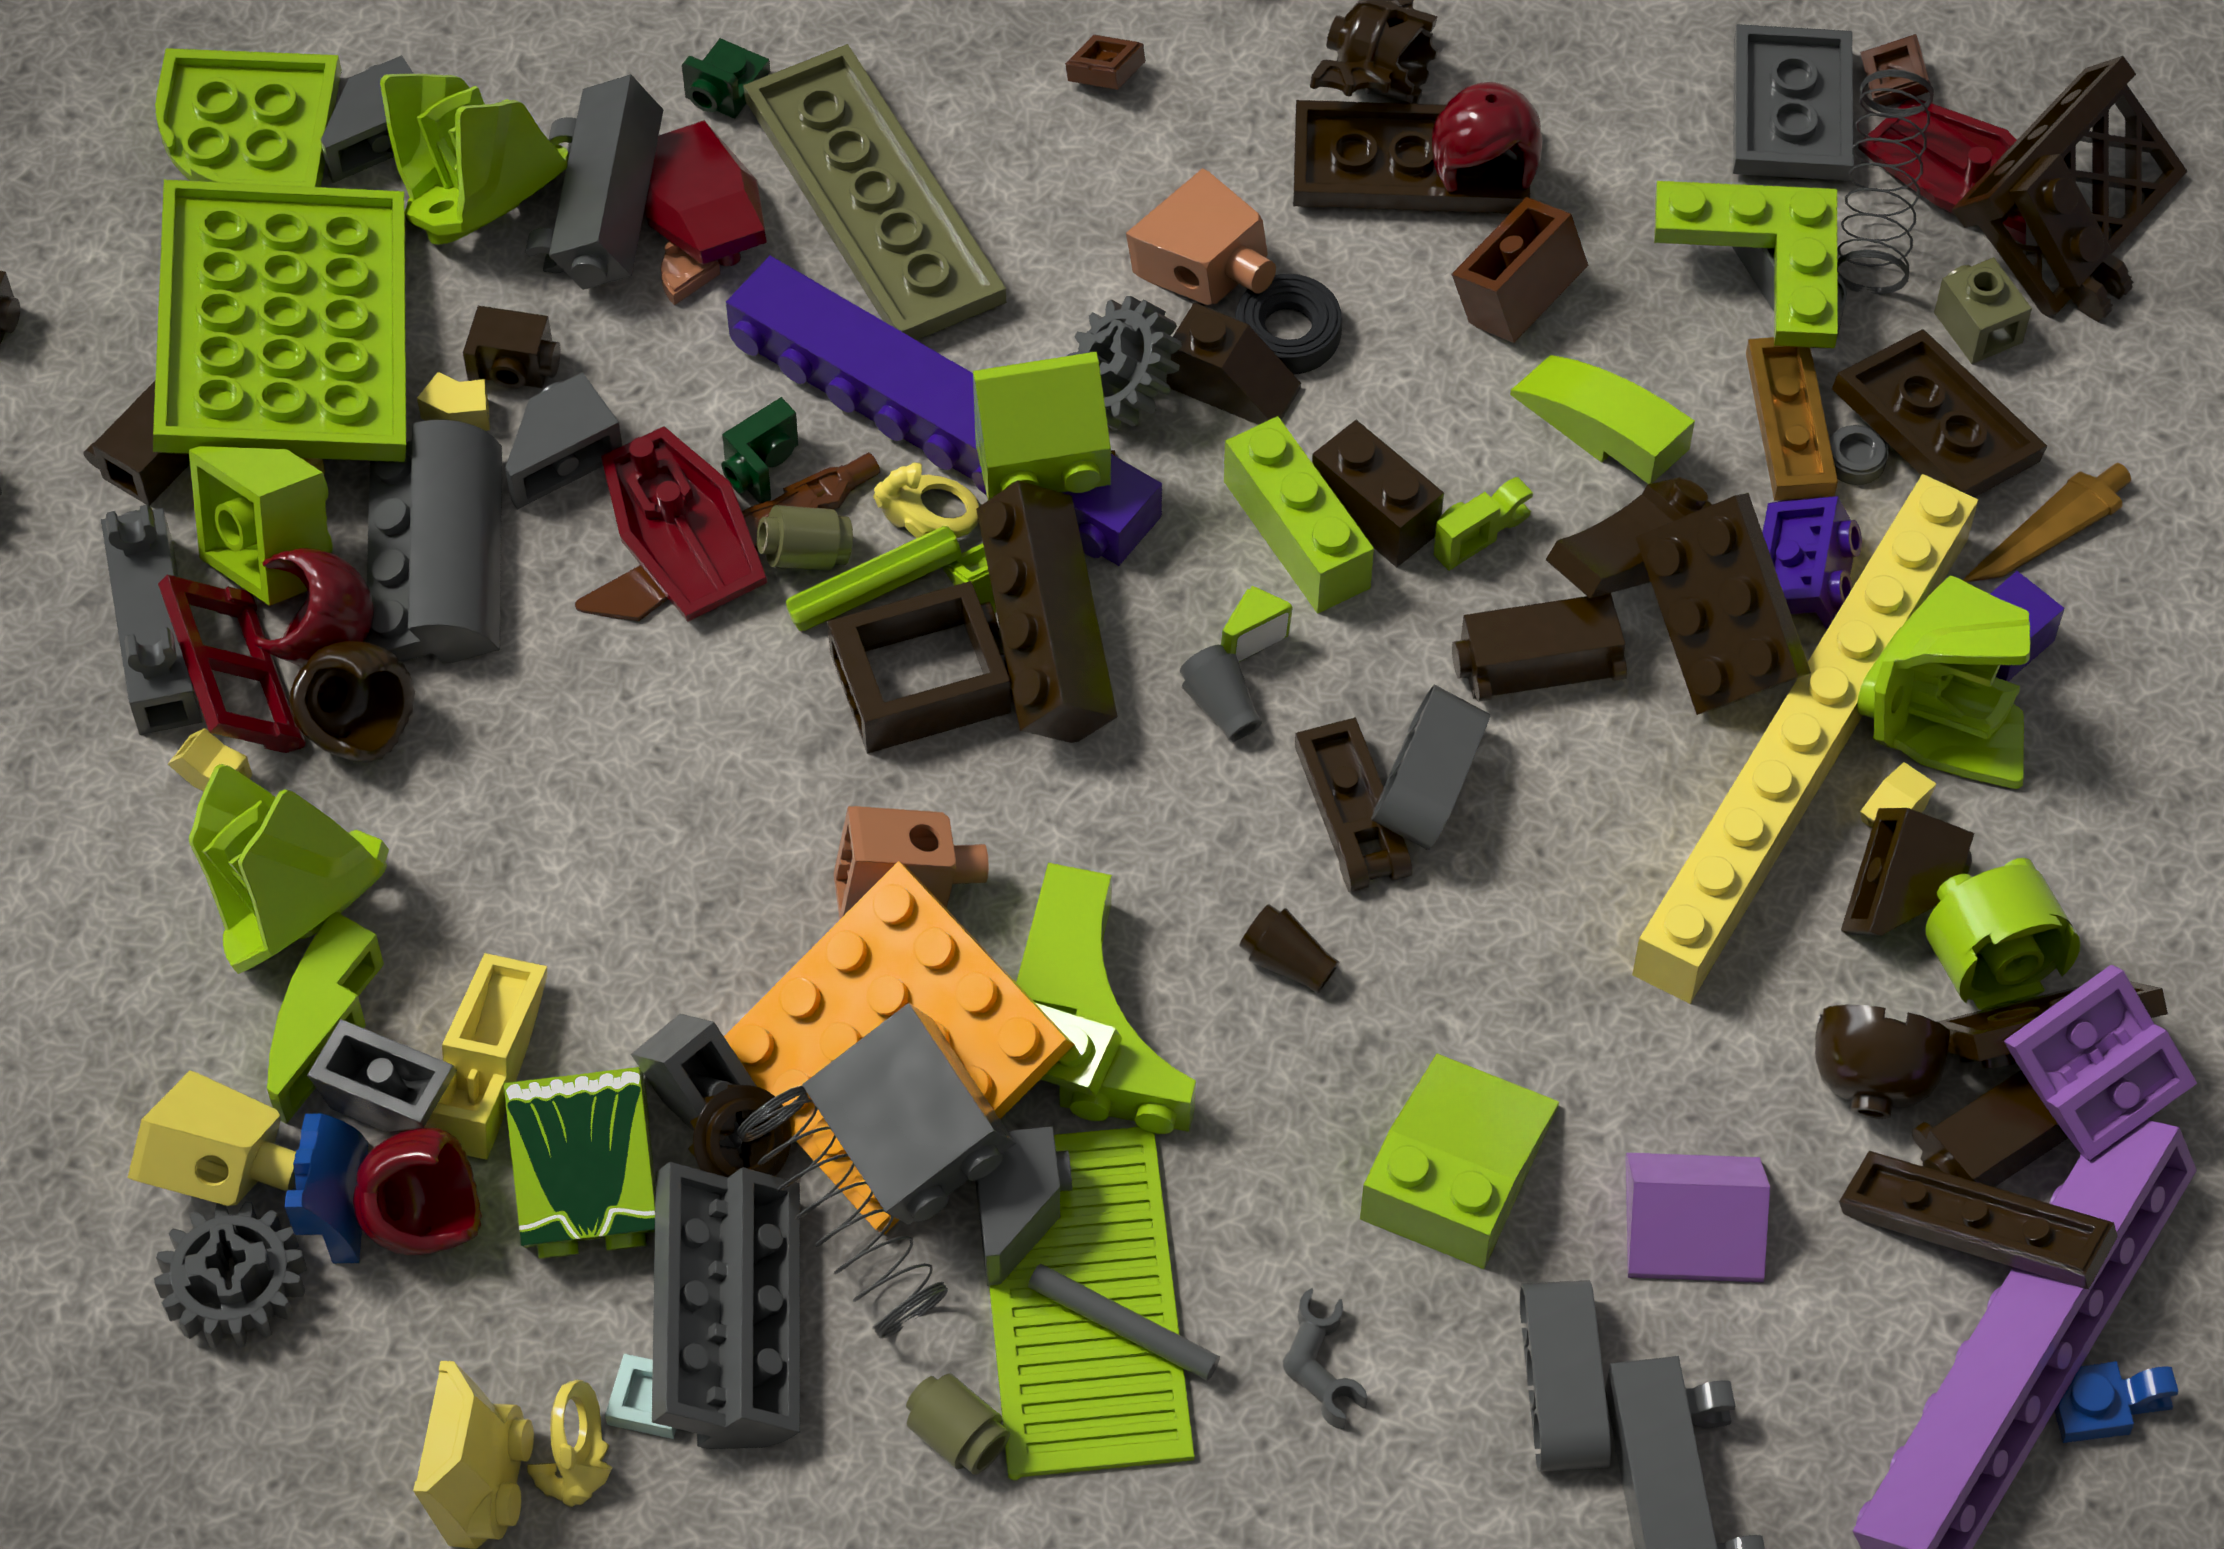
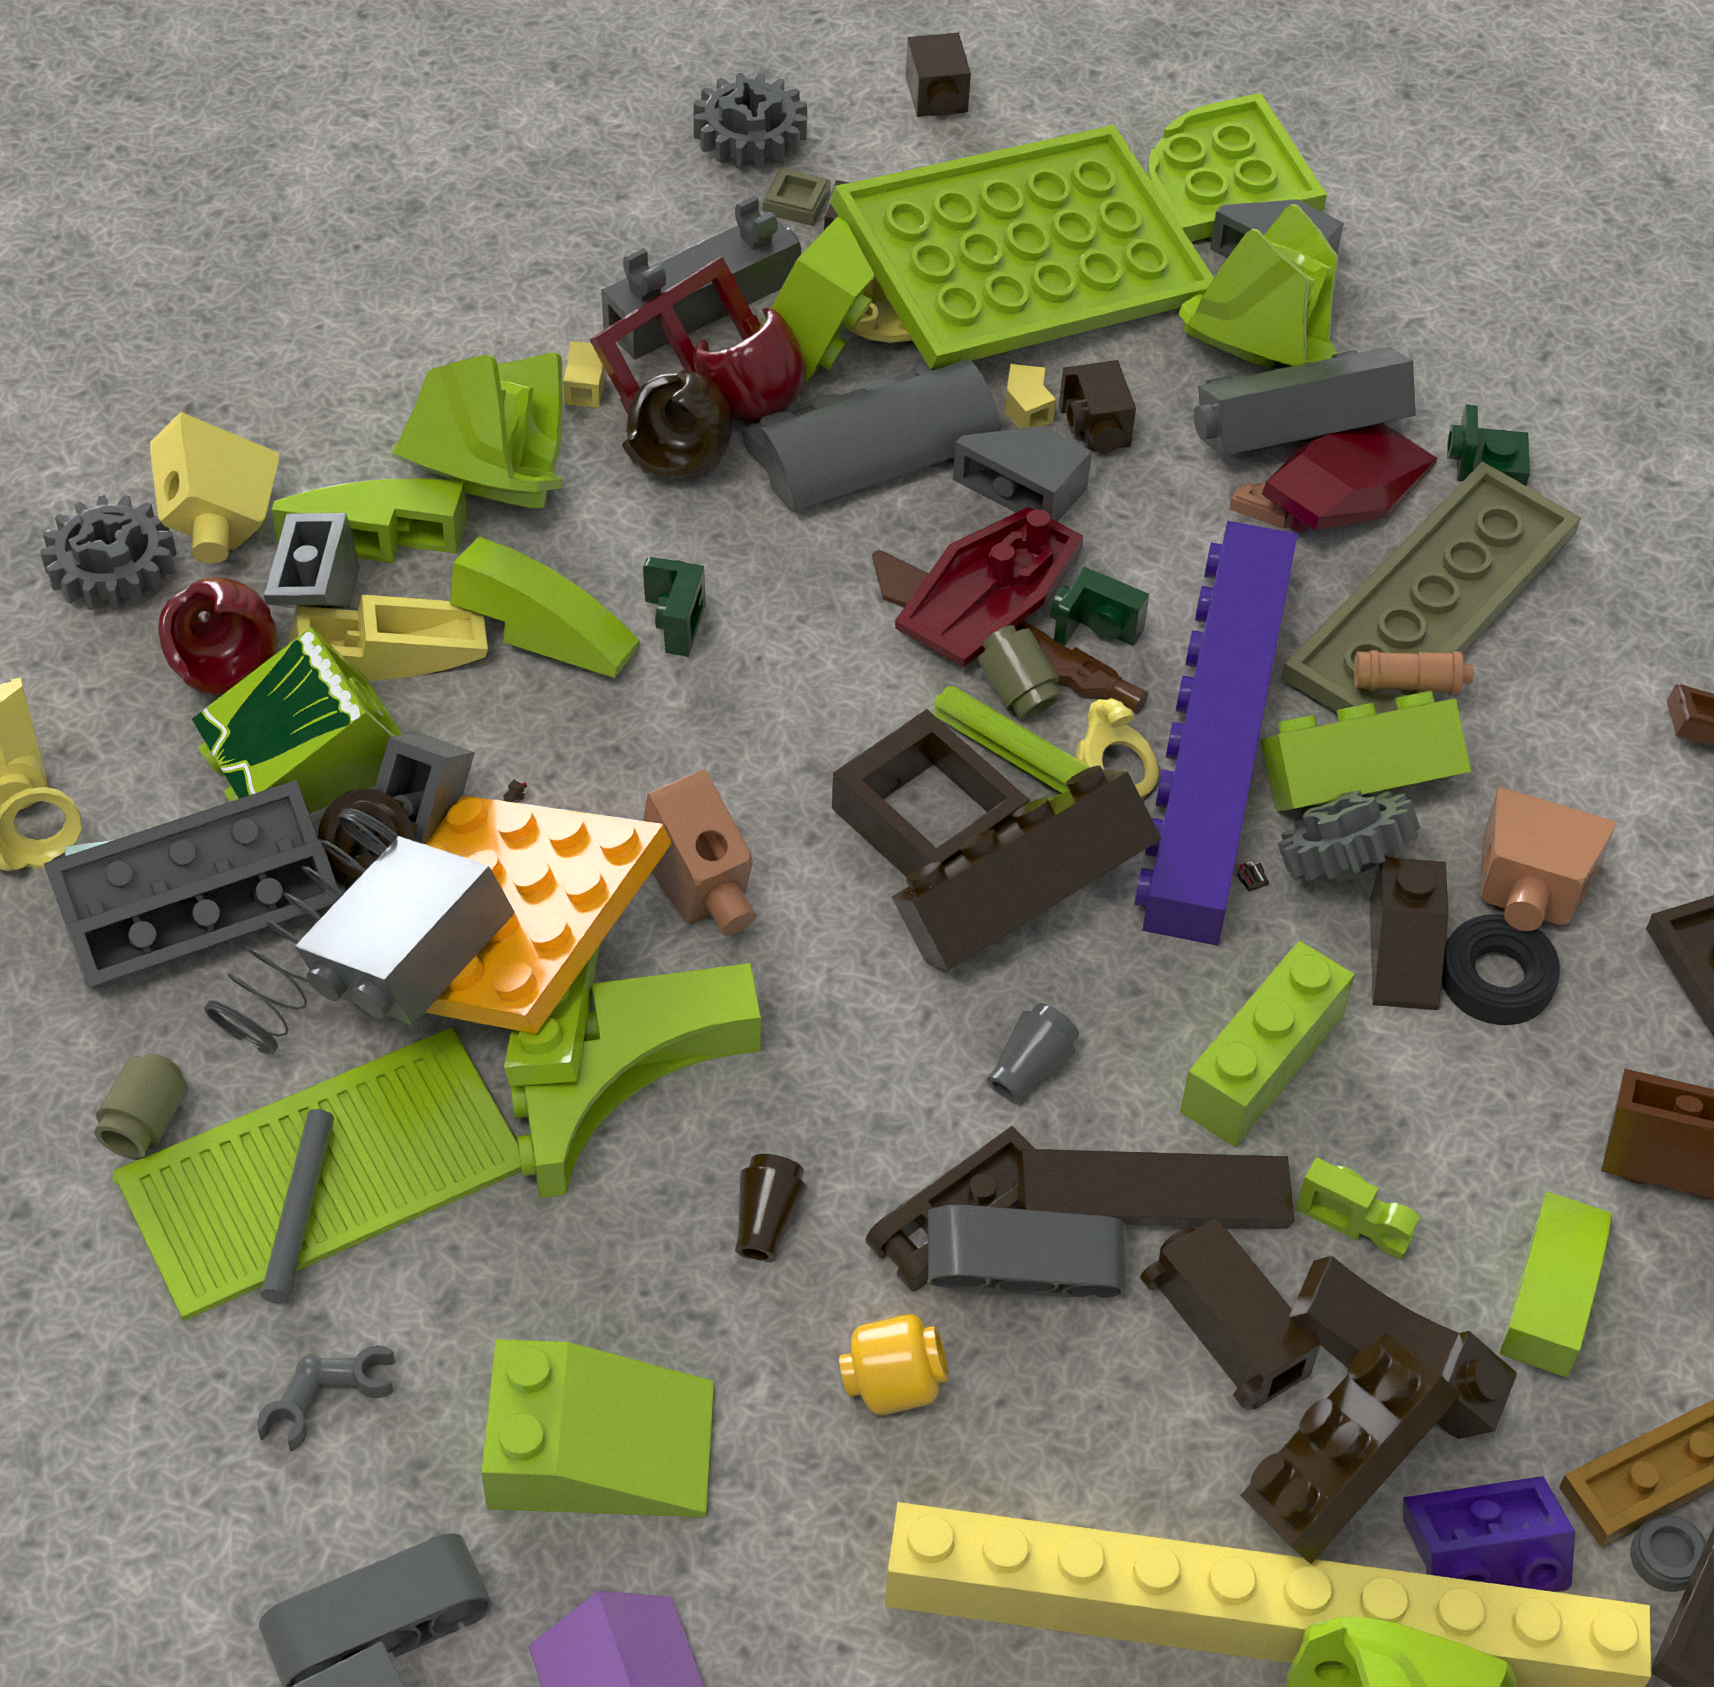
camera: 65 degrees right, 5 degrees down
blue slope [284,1113,369,1264] -> none
lime slope [973,352,1111,500] -> none
dark grey slope [975,1126,1072,1286] -> none
lime slope [1221,586,1293,662] -> none
dark brown brick [1312,419,1444,568] -> none
none -> lime slope [450,536,640,678]
none -> dark brown piece [503,779,527,803]
none -> dark green bracket [643,557,706,657]
none -> olive tile [763,168,831,226]
none -> yellow head [839,1313,949,1416]
none -> dark brown tile [1017,1149,1295,1229]
none -> lime brick [1260,691,1472,812]
none -> nougat piece [1354,650,1474,696]

